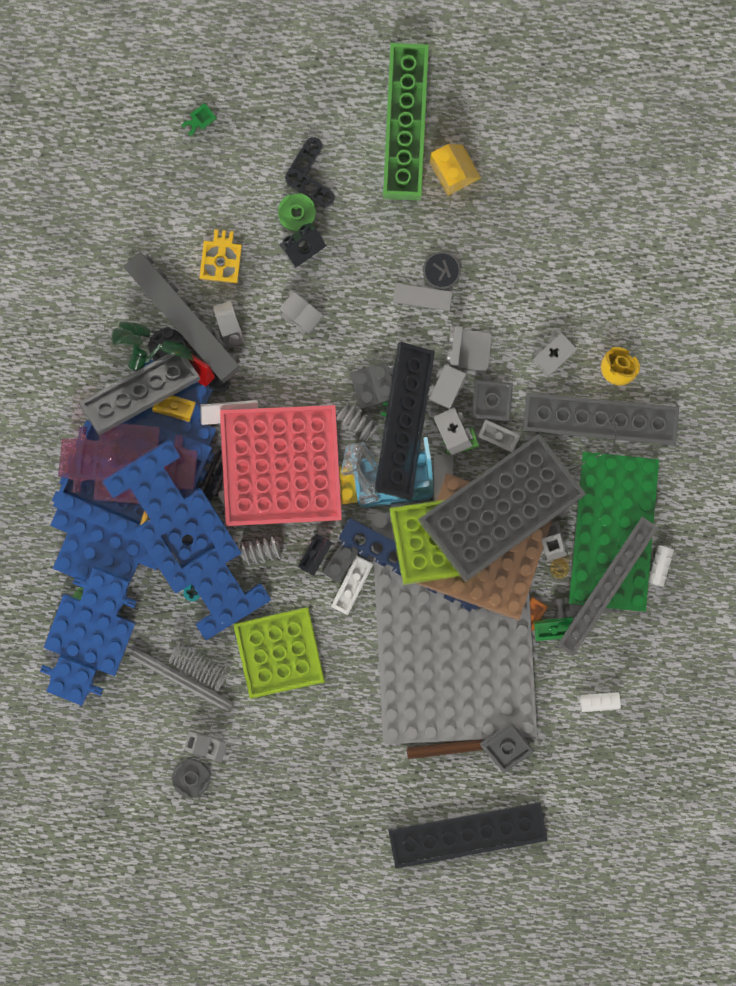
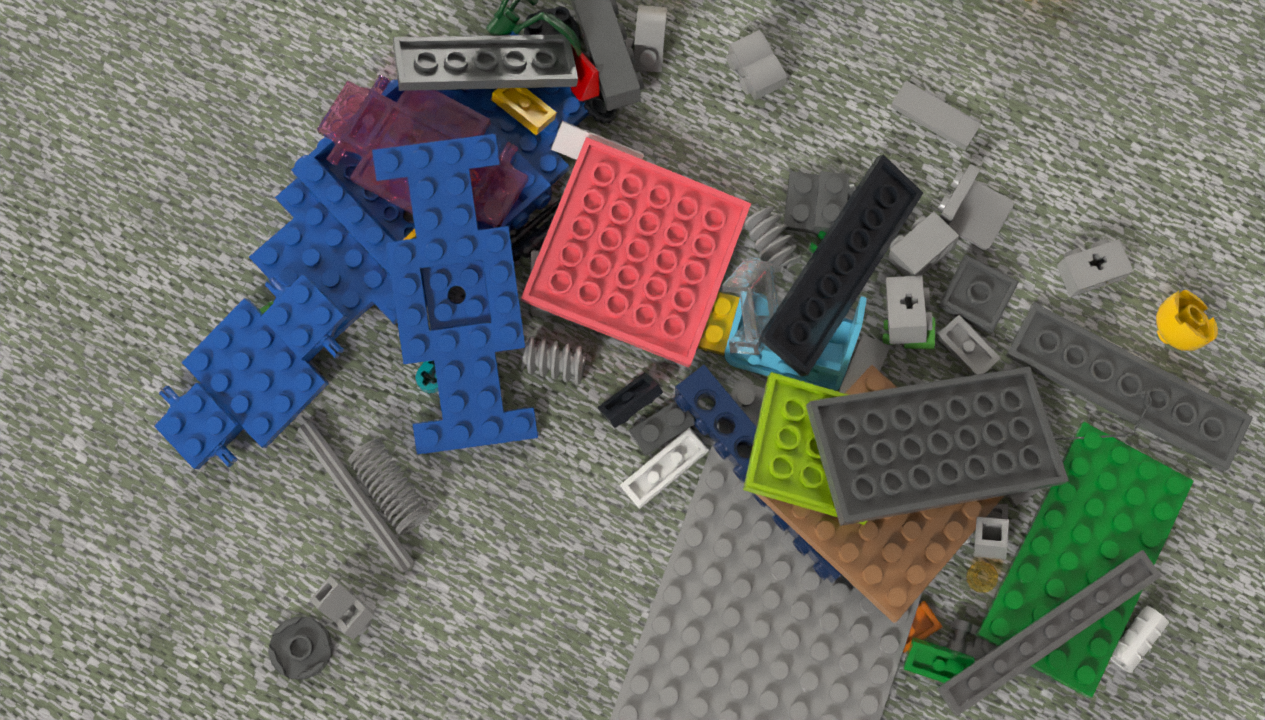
camera: 20 degrees right, 10 degrees down
lime tile [233,607,325,699] -> none
black tile [423,251,461,290] -> none

